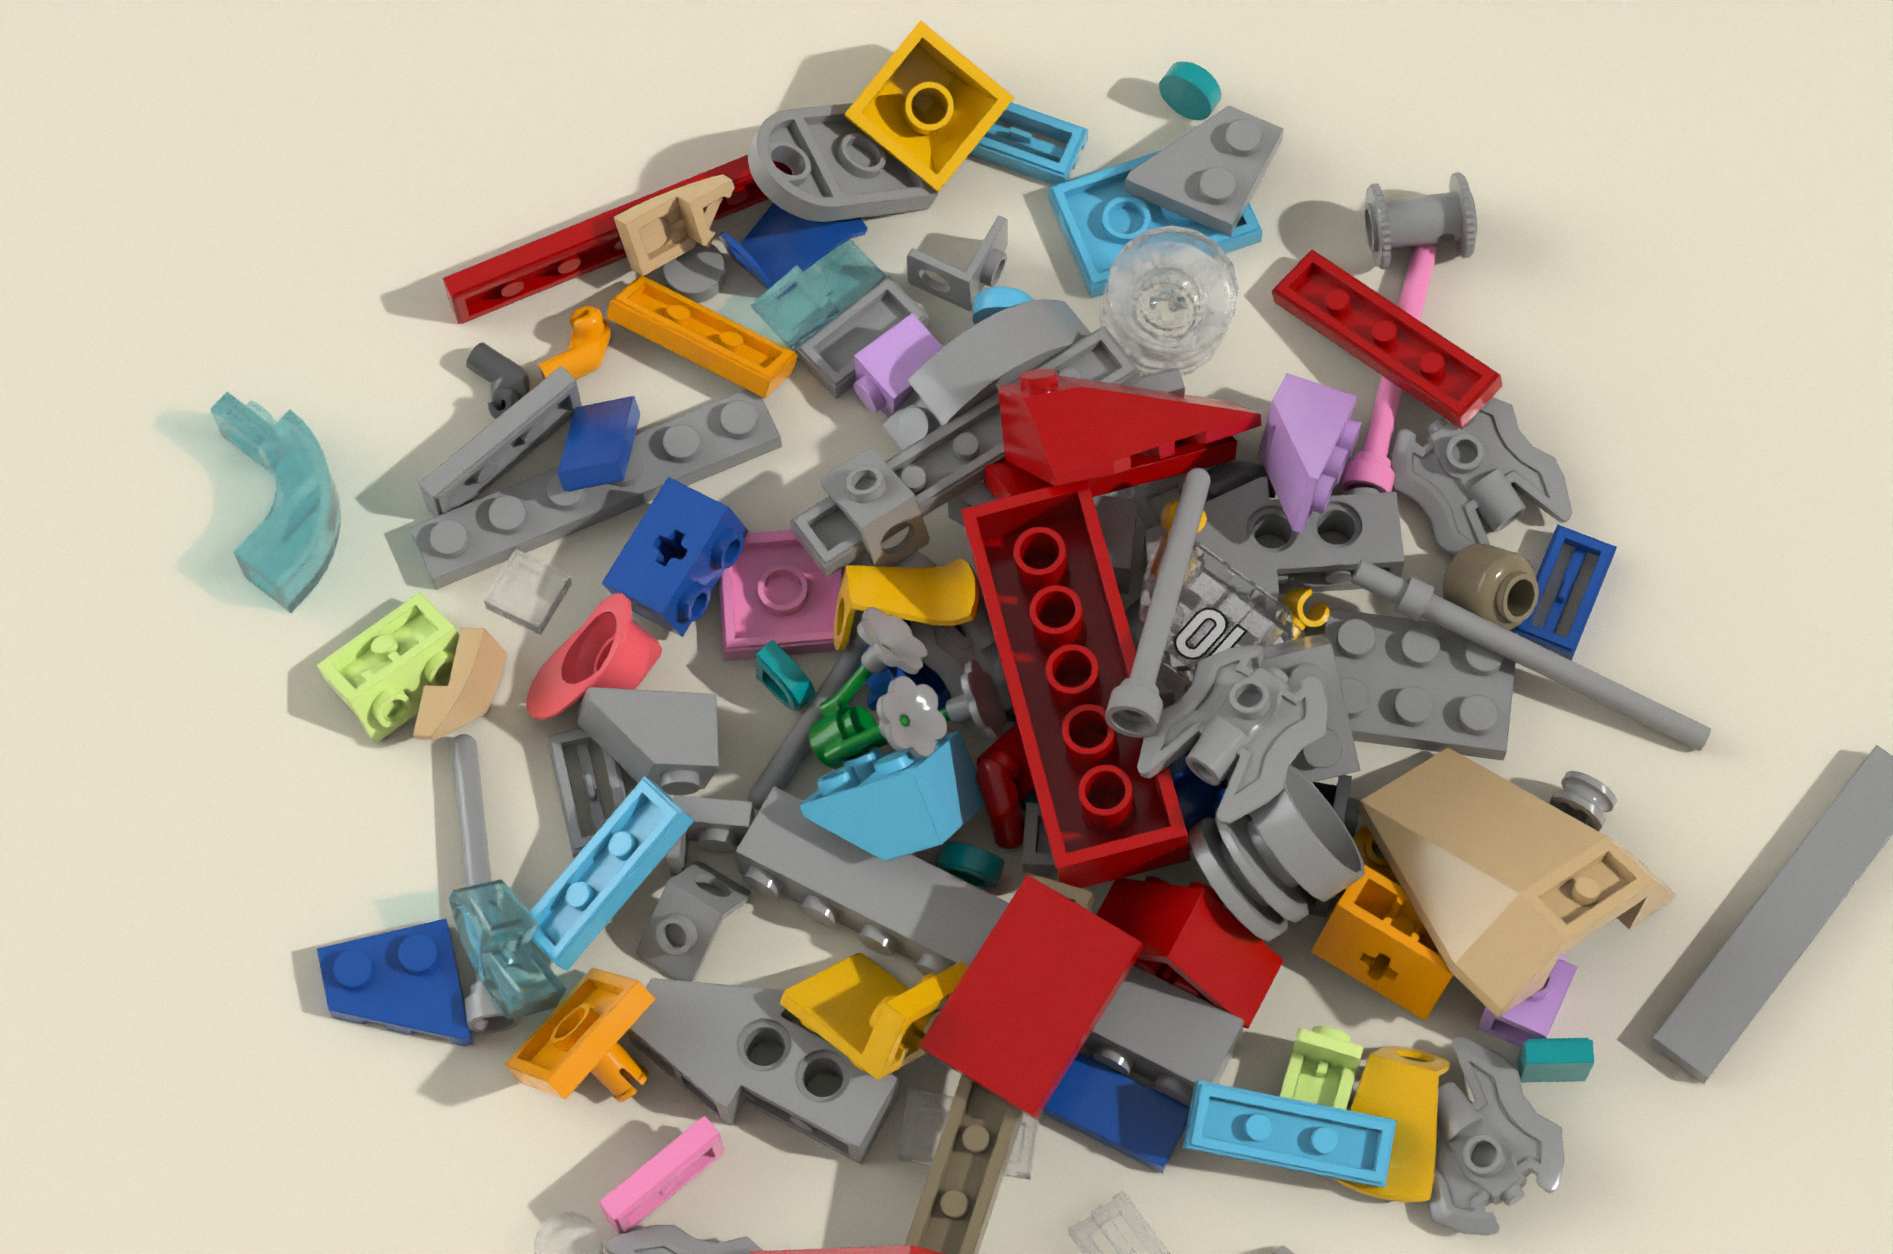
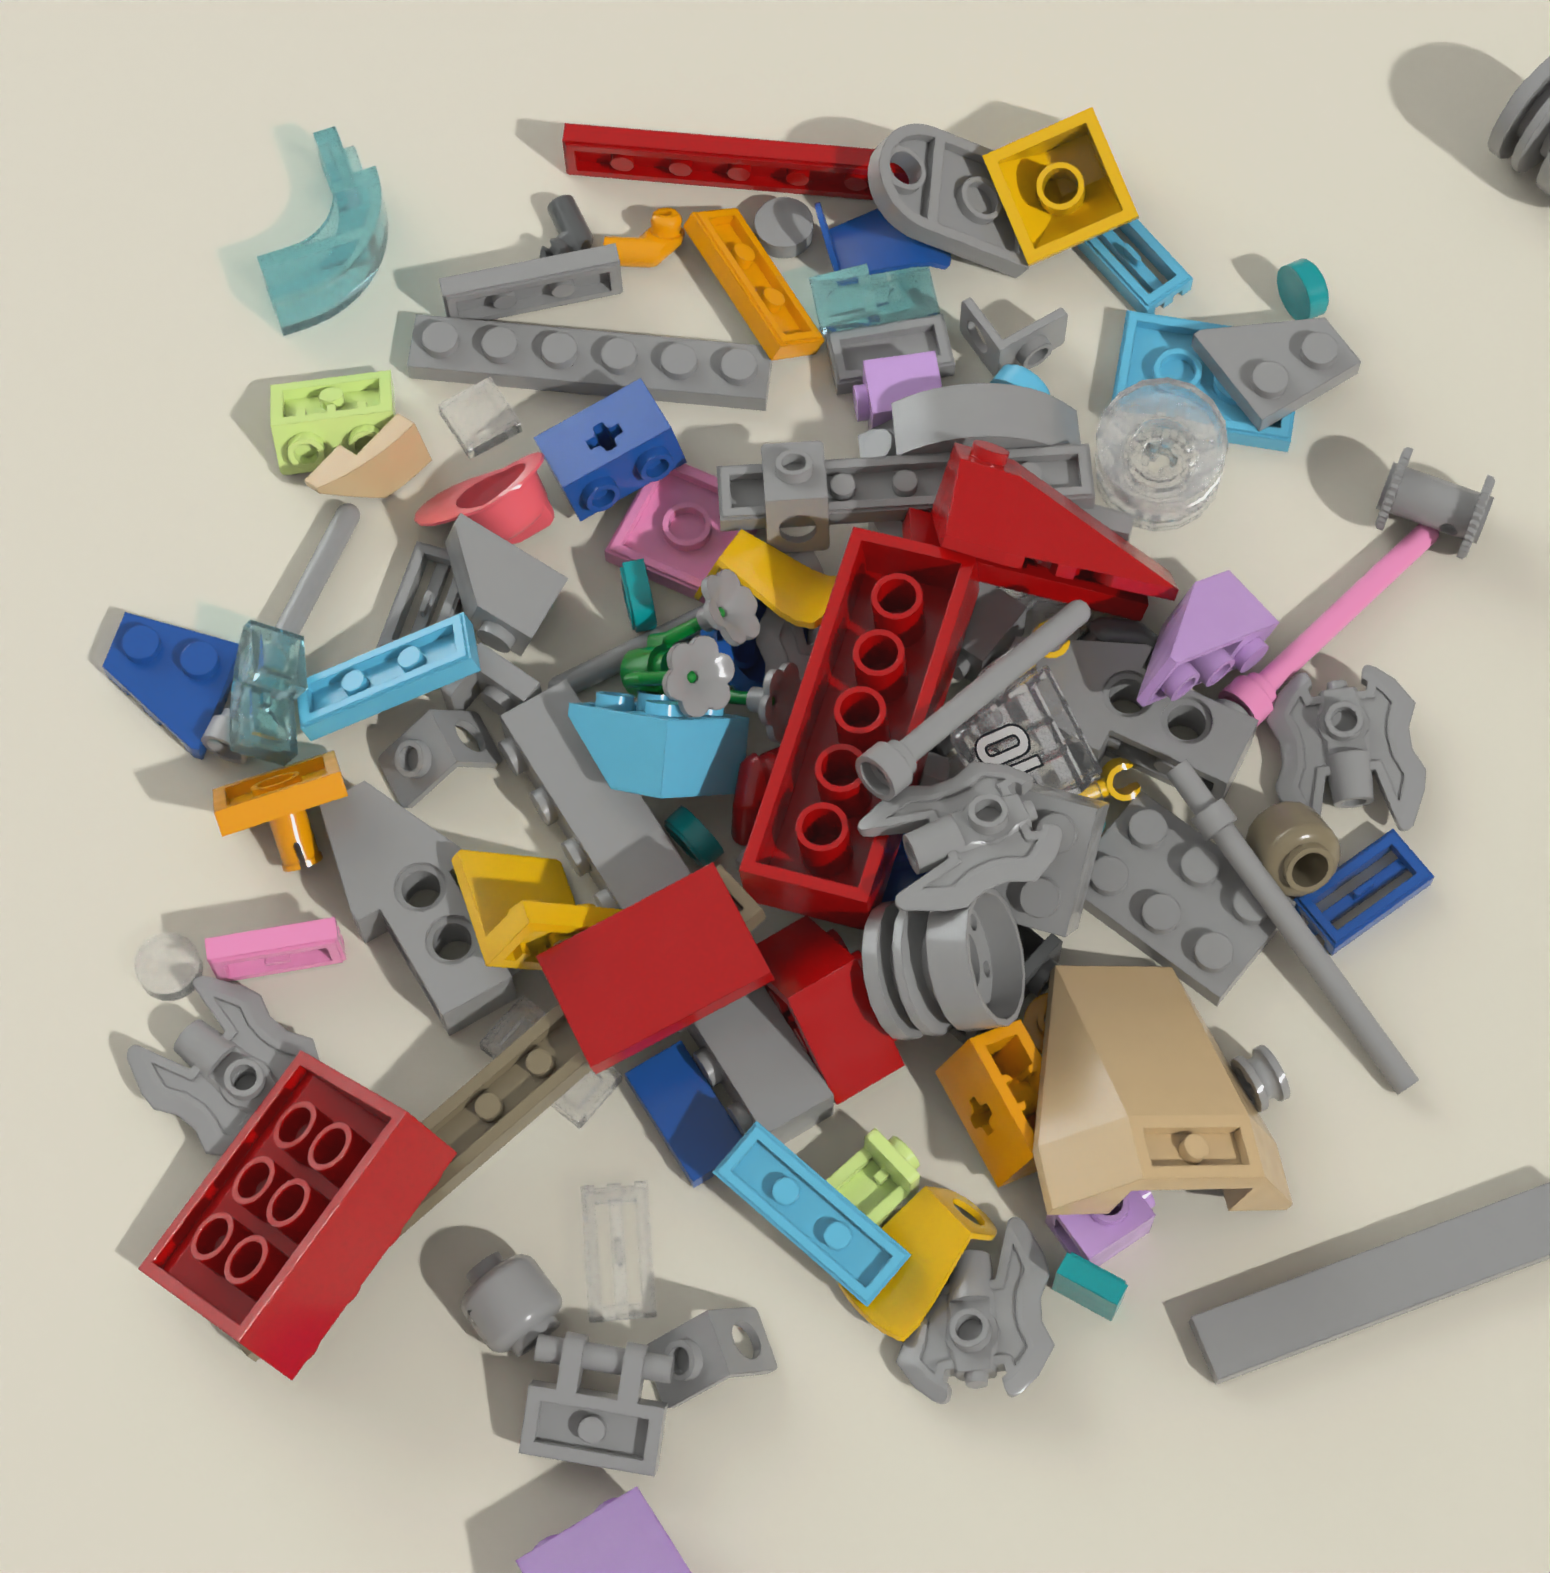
camera: 30 degrees right, 0 degrees up
blue tile [557,396,640,492] -> none
tan slope [613,174,735,276] -> none
red tile [1272,249,1502,430] -> none

